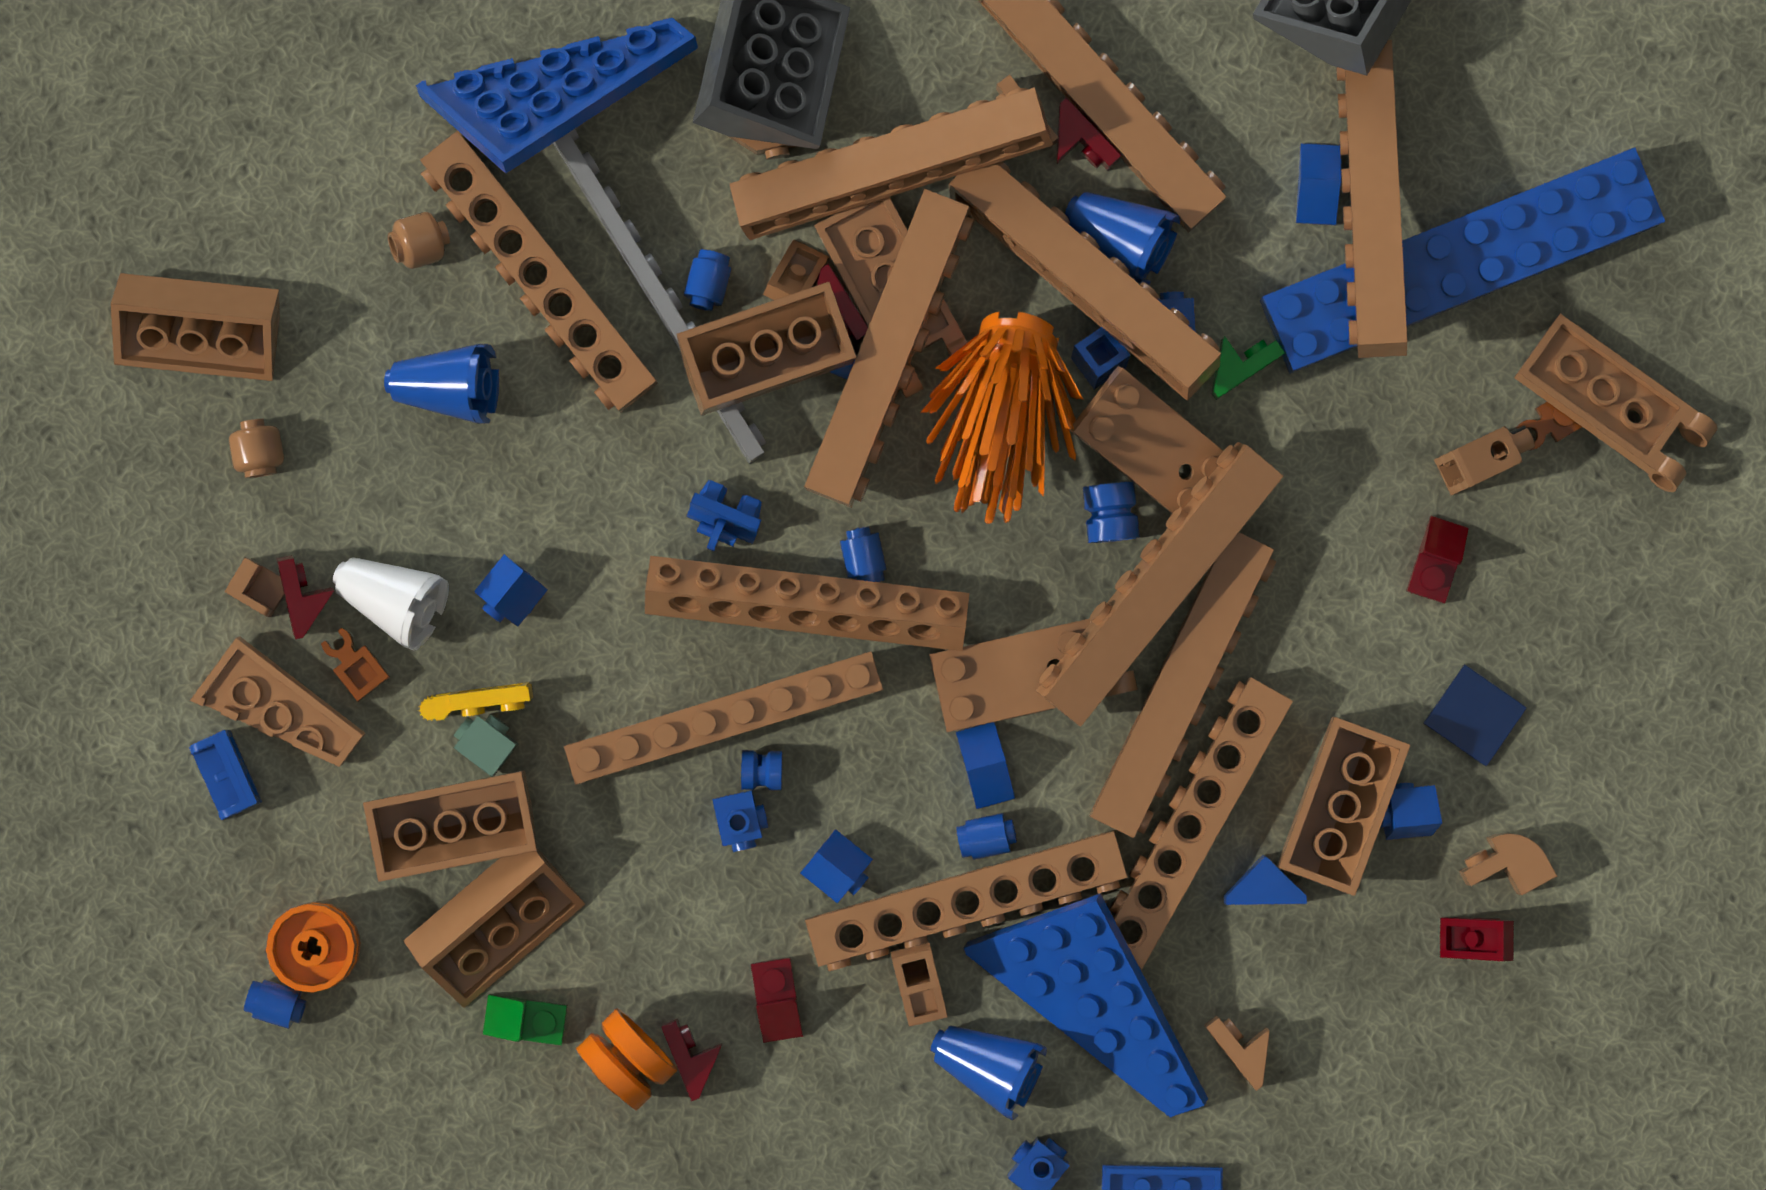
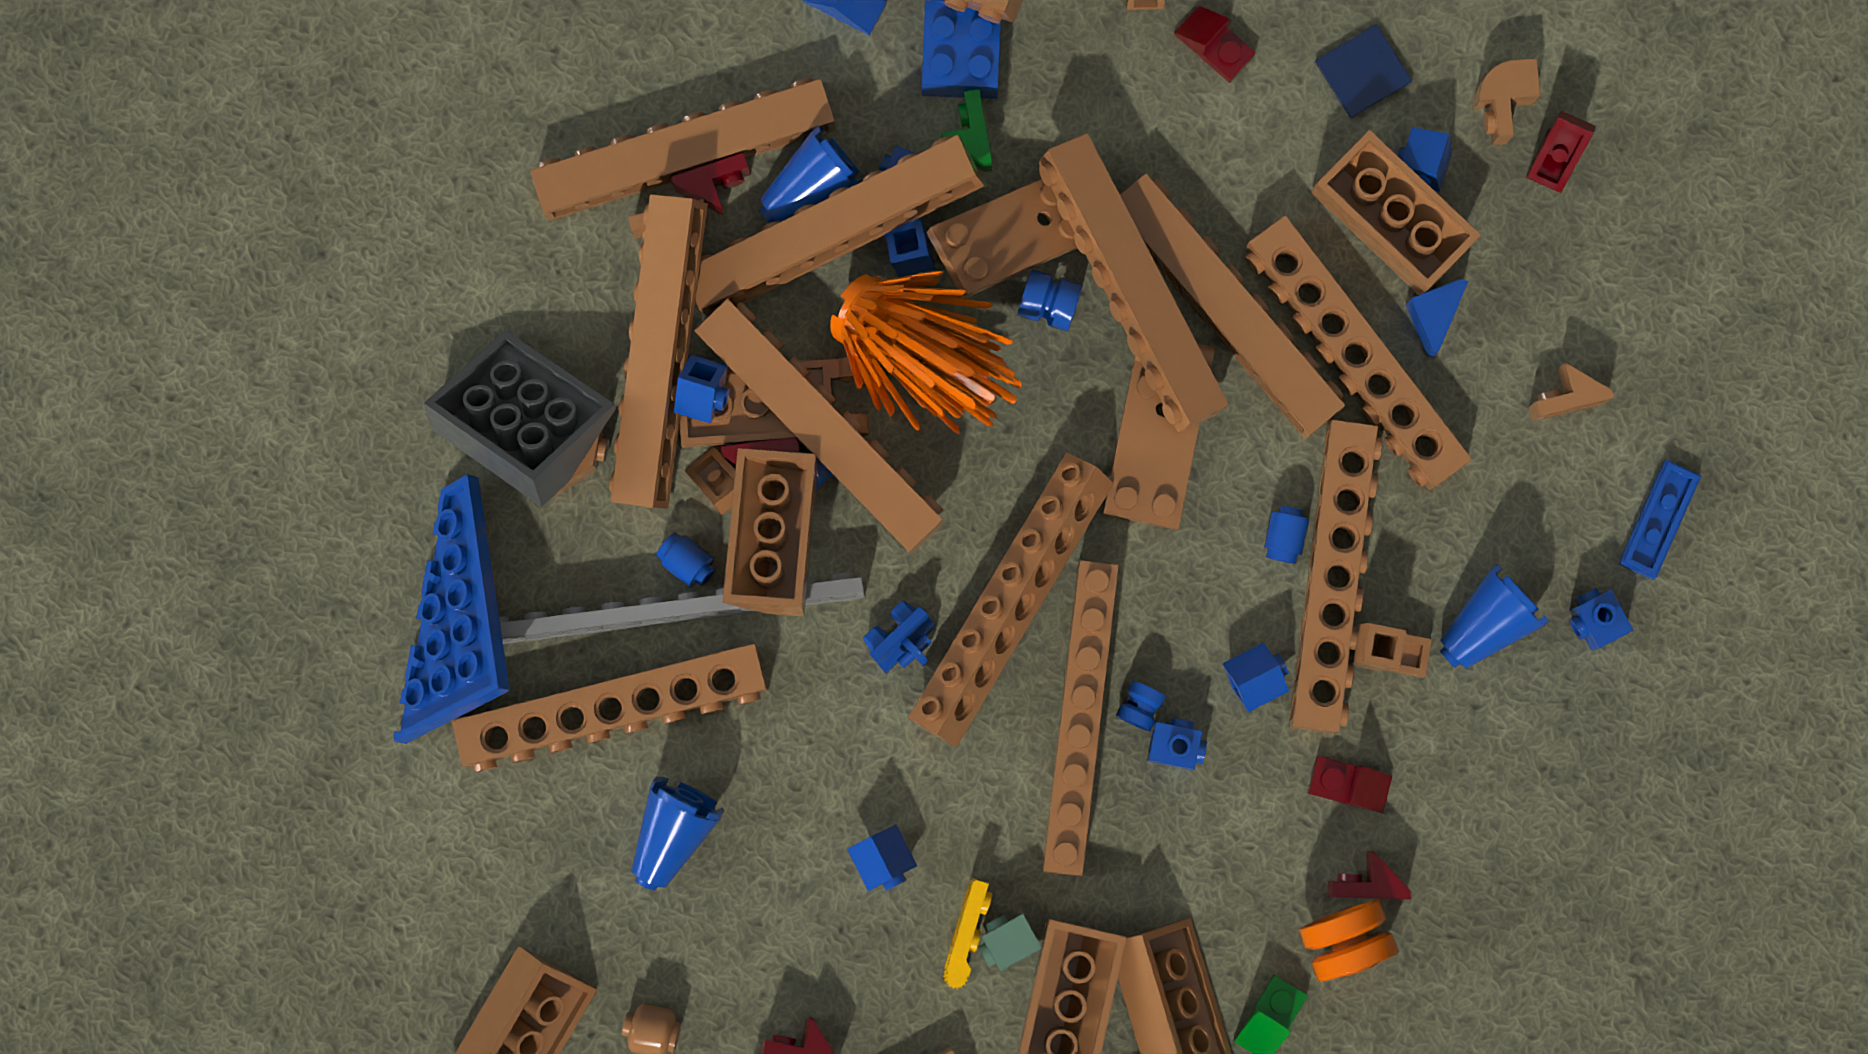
camera: 65 degrees left, 5 degrees down
dark orange plate [321,628,390,702] -> none
white cone [333,557,449,650] -> none
medium nougat head [388,212,450,269] -> none
blue brick [840,526,887,582] -> none
blue slope [956,722,1015,809] -> none
blue wing [963,893,1208,1117] -> none
none -> blue brick [674,355,730,423]

